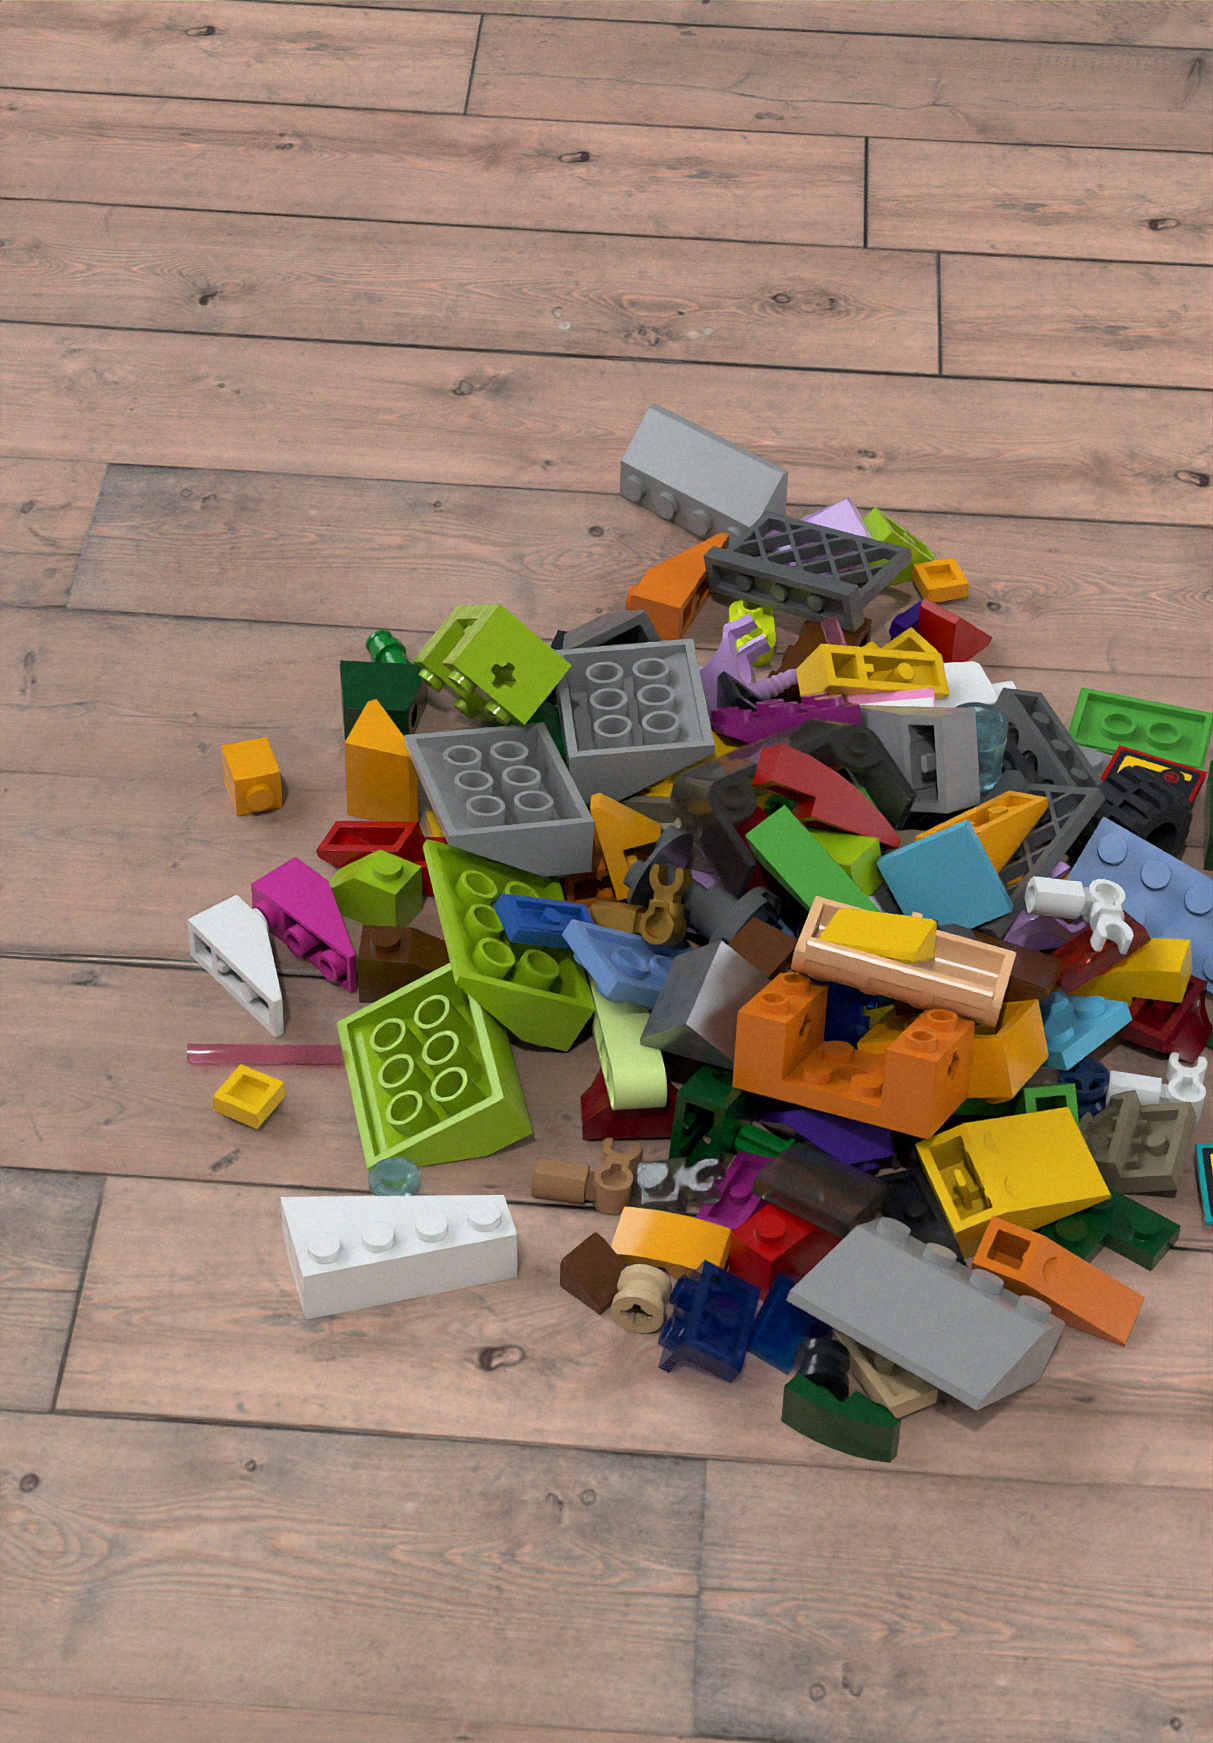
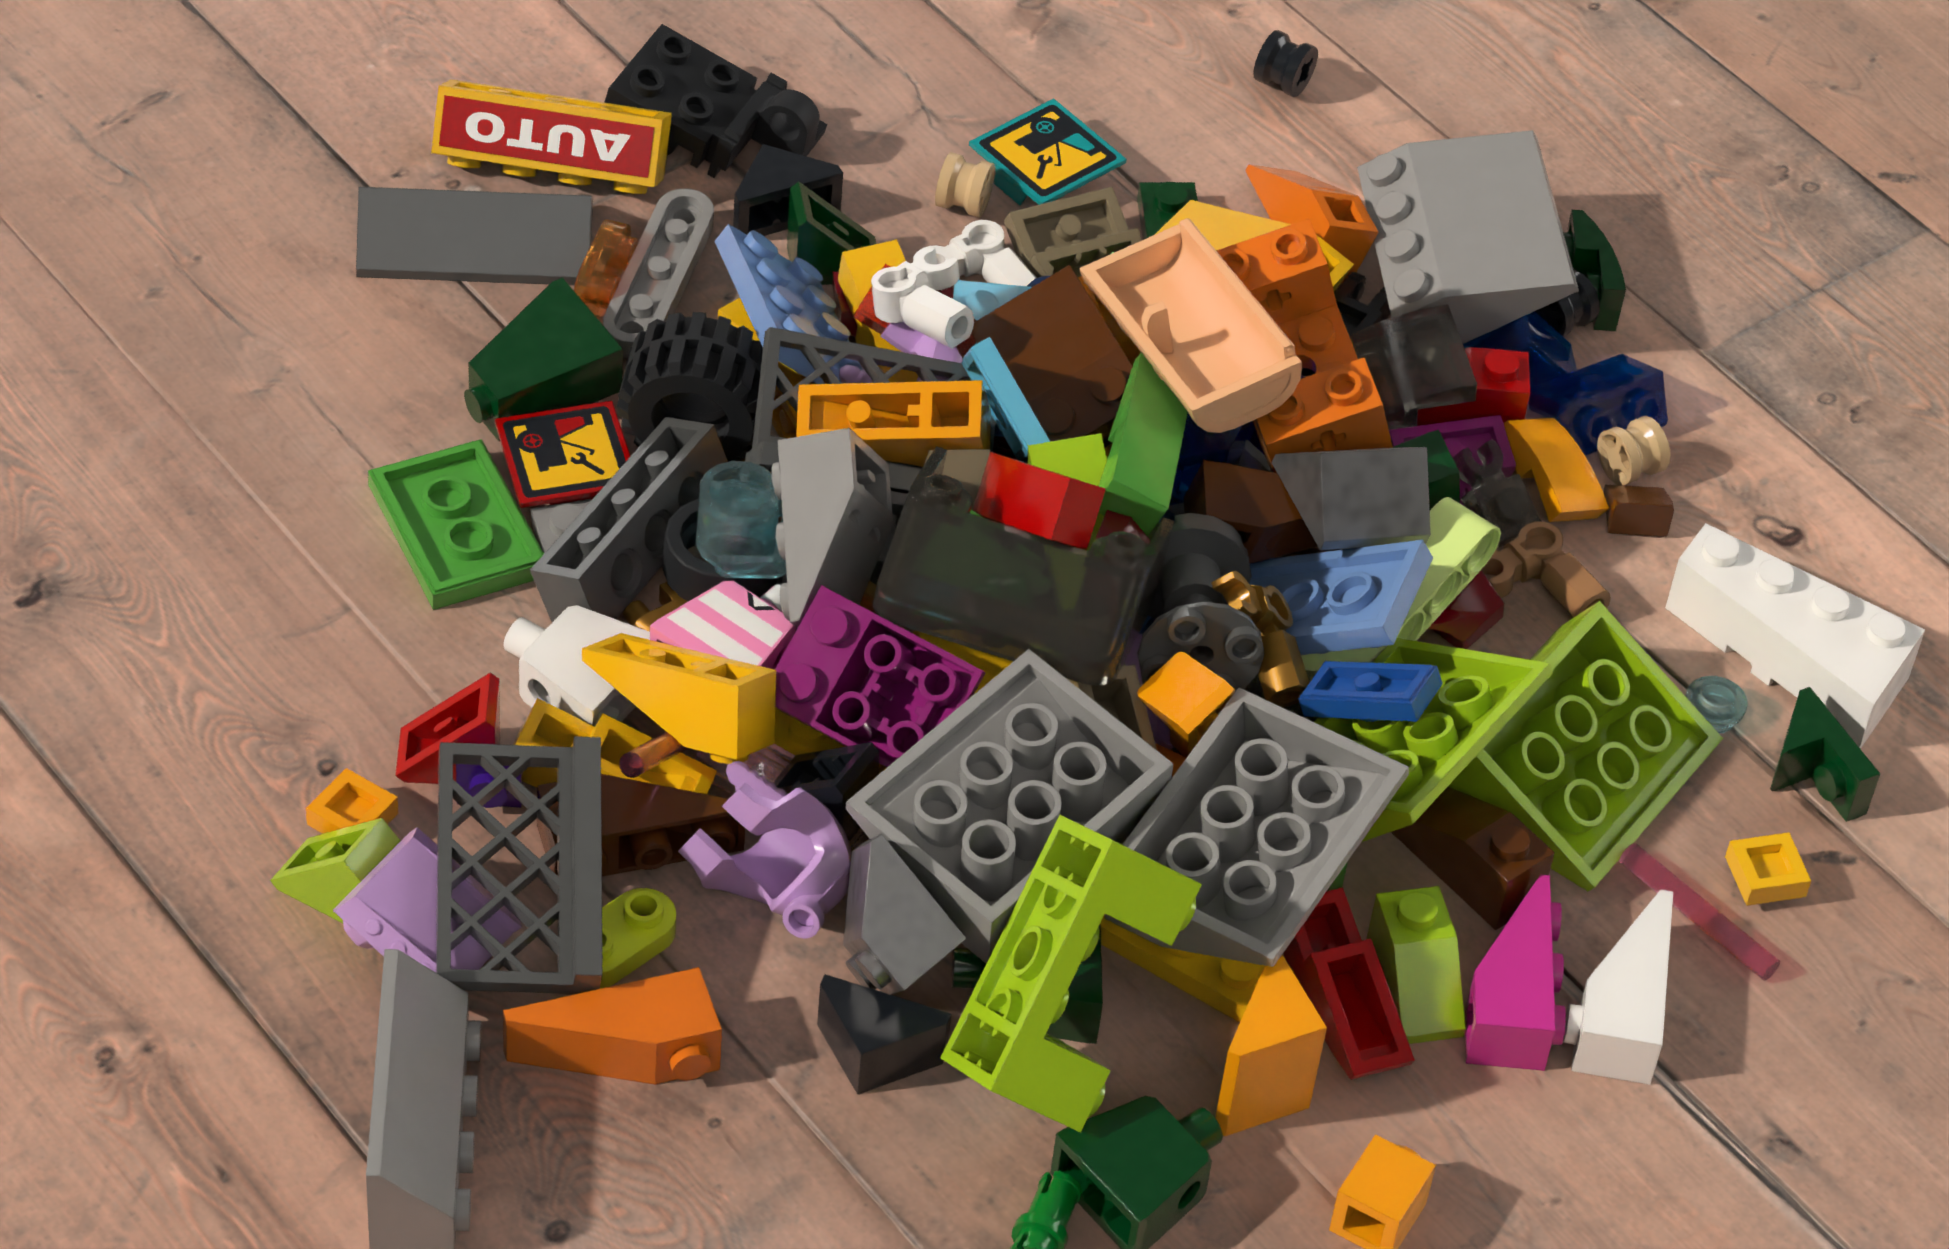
camera: 135 degrees left, 5 degrees up
yellow slope [818,907,937,964] -> none
none -> dark green slope [1770,687,1880,822]

